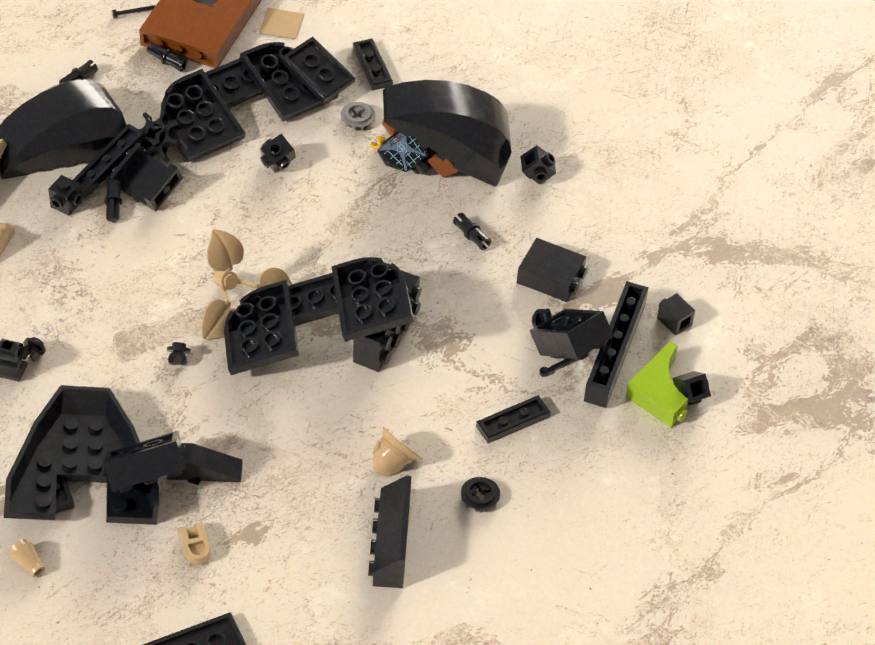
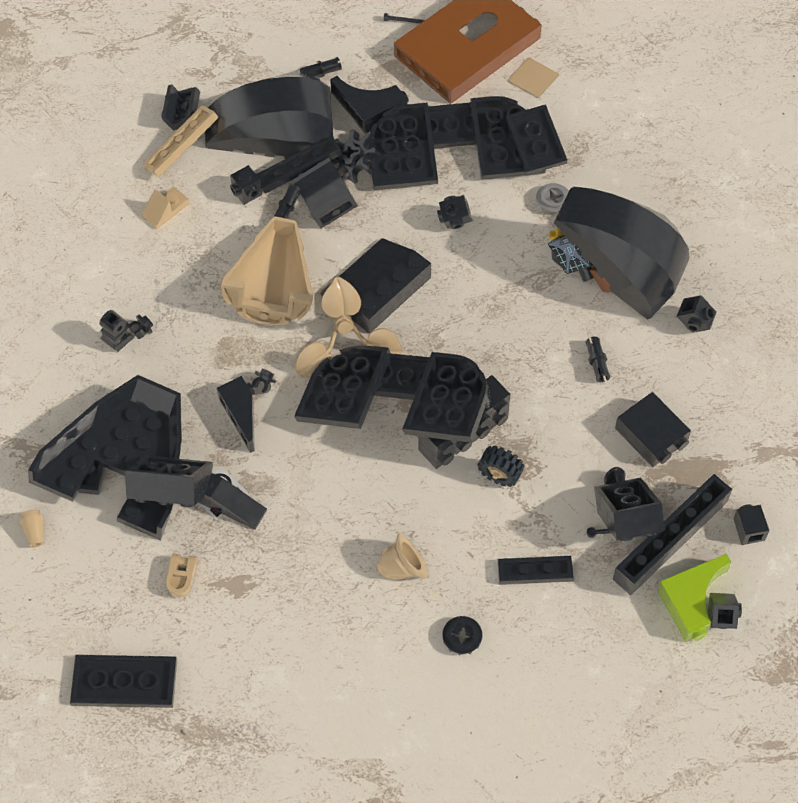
camera: 30 degrees right, 10 degrees up
black axle [146,42,188,72] -> none
black tile [353,38,393,90] -> none
black slope [368,476,412,588] -> none
none -> black slope [217,376,255,453]
none -> tan cone [221,216,314,326]
none -> black slope [321,238,431,334]
none -> black arch [330,76,409,134]
none -> black wheel [477,445,525,487]

